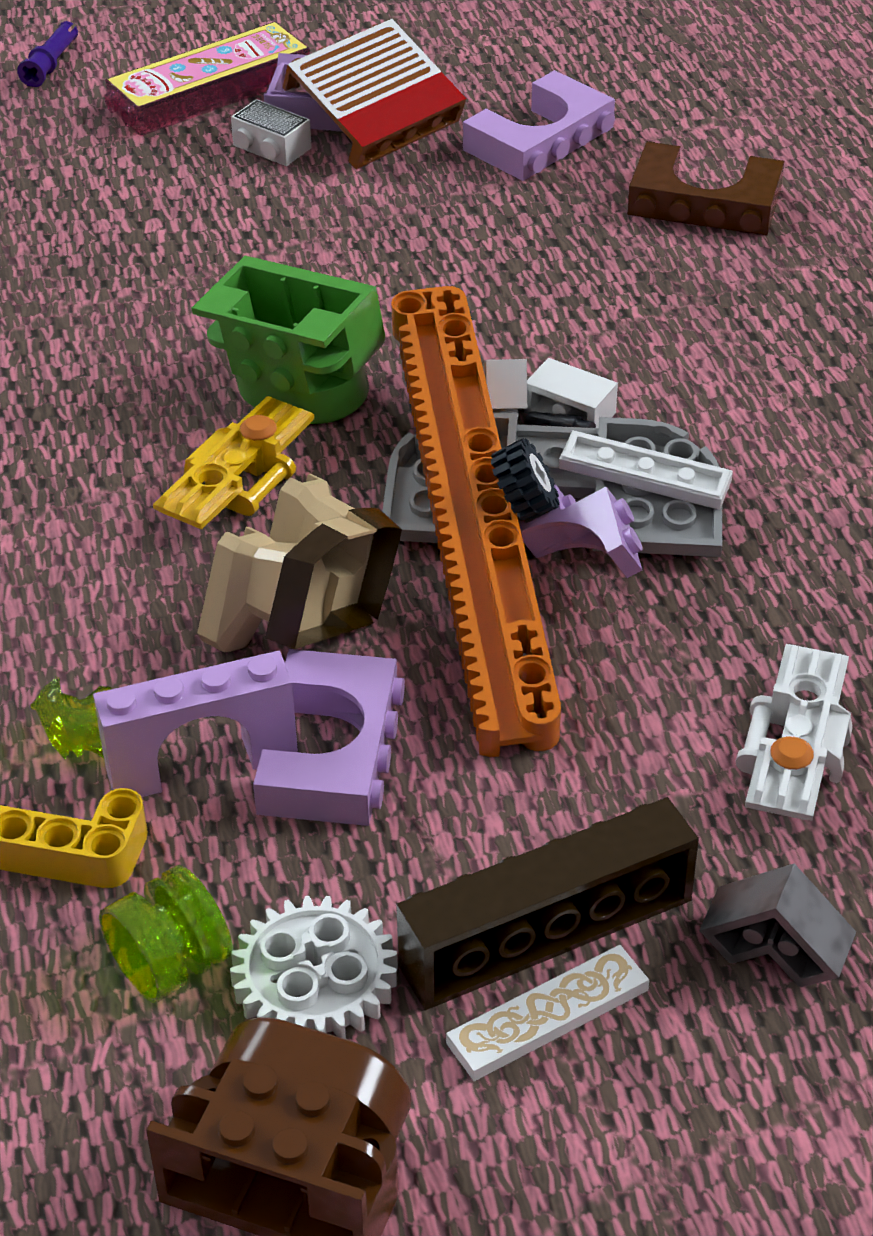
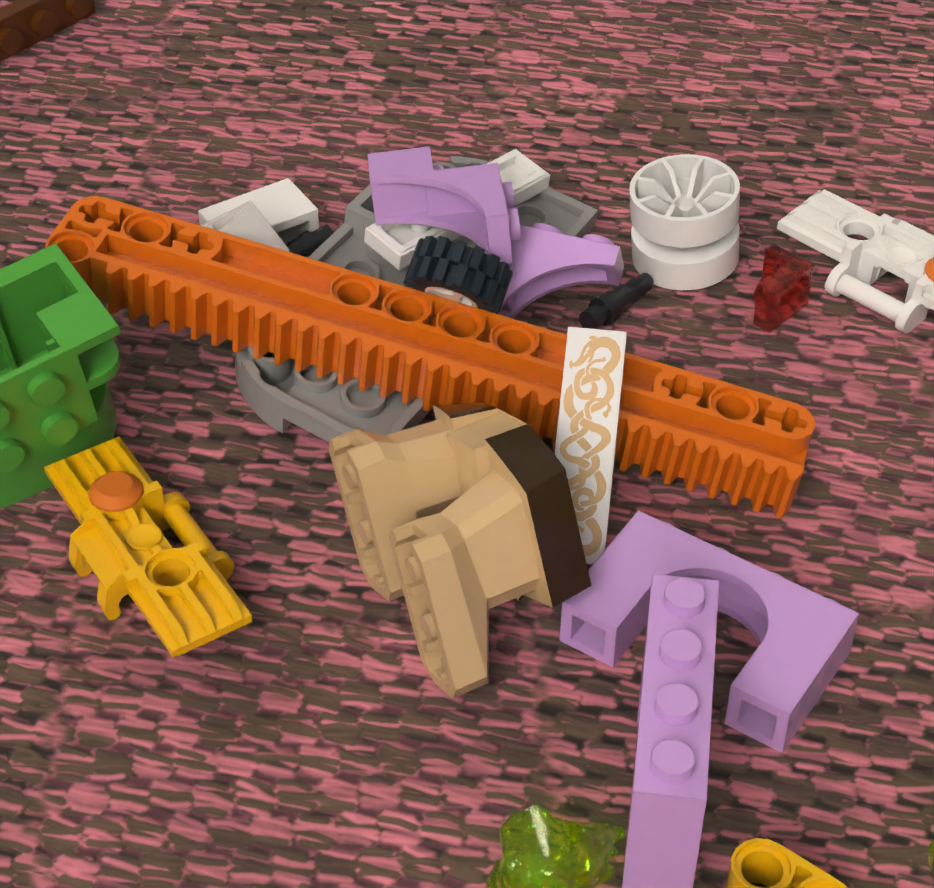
camera: 65 degrees left, 0 degrees up
none -> lavender arch [367,146,521,263]
none -> tile [555,326,627,567]
none -> black animal [579,273,653,329]
none -> white wheel [629,154,740,290]
none -> clear red bracket [753,244,814,333]

